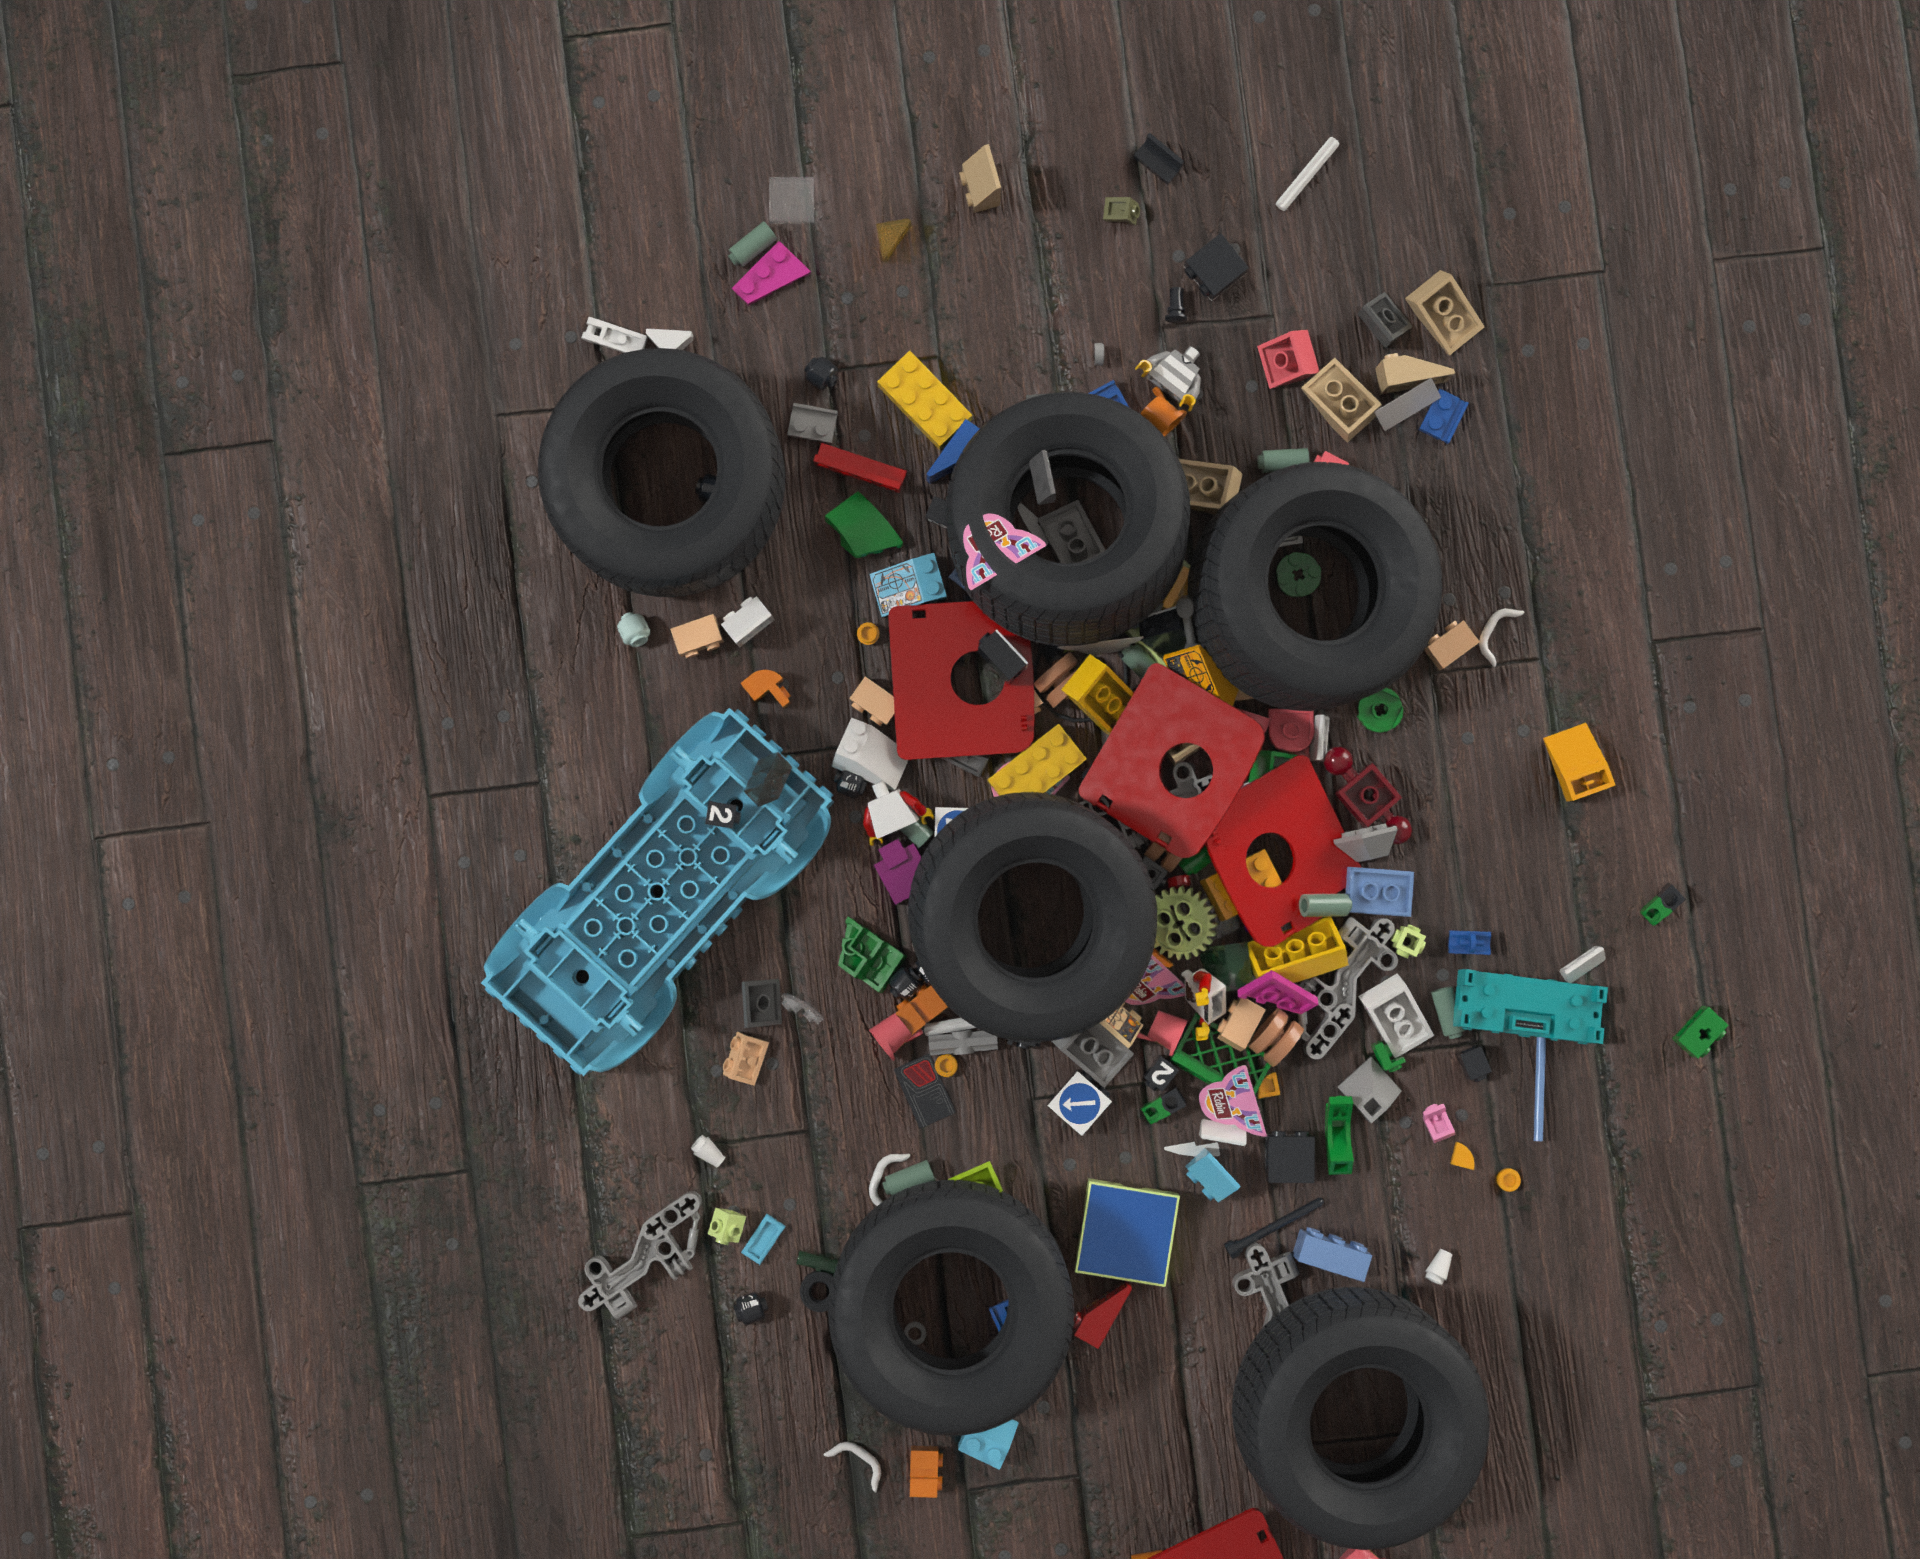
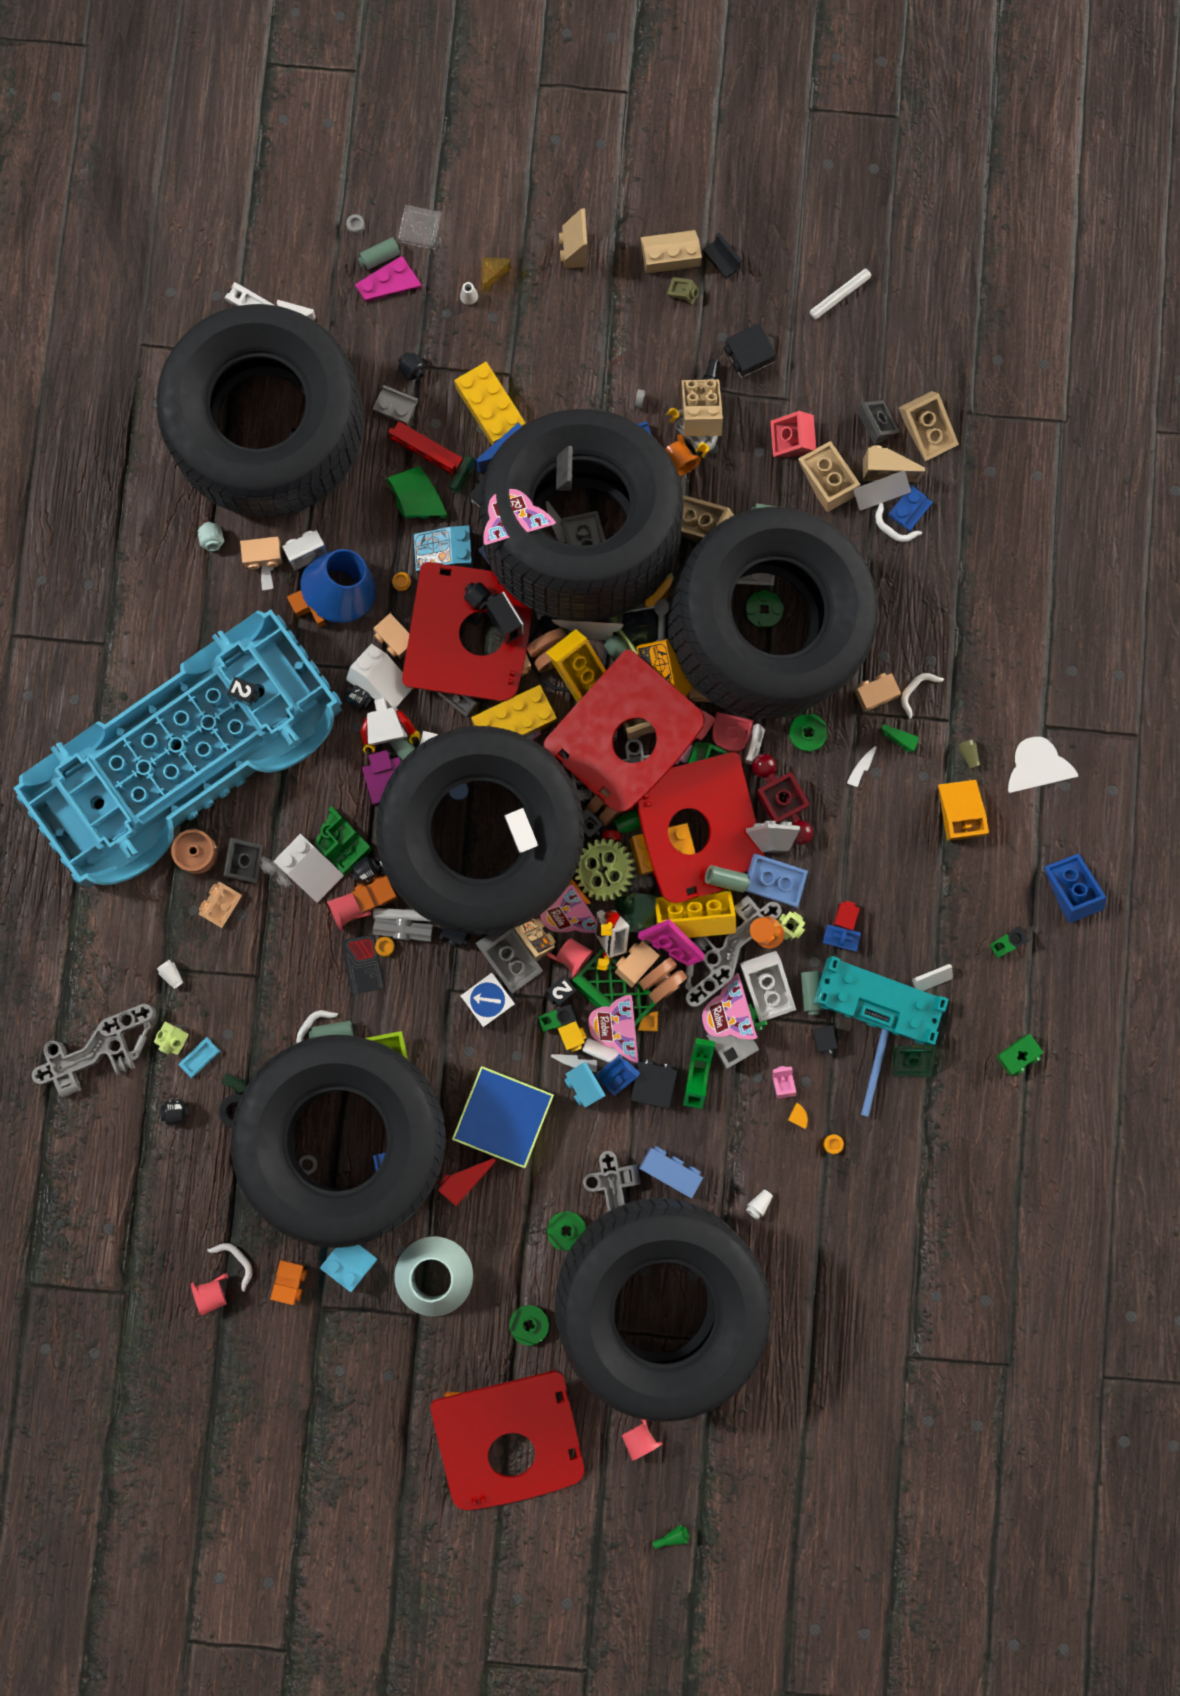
camera: 10 degrees right, 5 degrees down
clear smoke piece [744,752,792,807] -> none
black piece [1224,1197,1324,1260] -> none
none -> nougat wheel [171,829,218,874]
none -> coral hat [191,1273,229,1316]
none -> white sticker [261,566,274,590]
none -> white slope [273,834,344,903]
none -> blue cone [301,549,376,623]
none -> light grey tile [346,214,365,235]
none -> light aqua cone [395,1236,473,1316]
none -> clear green pin [448,455,476,493]
none -> white cone [460,282,478,305]
none -> black head [464,582,492,611]
none -> white slope [504,808,538,853]
none -> green plate [509,1305,549,1346]
none -> green plate [547,1211,586,1251]
none -> yellow brick [558,1021,587,1052]
none -> blue plate [594,1054,640,1096]
none -> tan slope [640,230,702,274]
none -> tan slope [682,380,723,436]
none -> sticker [702,973,757,1040]
none -> orange hat [750,916,785,949]
none -> red brick [832,901,860,930]
none -> white sticker [847,746,877,787]
none -> white animal [875,503,922,542]
none -> green slope [879,724,919,754]
none -> clear green slope [892,1046,936,1077]
none -> olive cone [958,739,980,768]
none -> white sticker [1008,737,1078,793]
none -> blue slope [1044,853,1107,923]

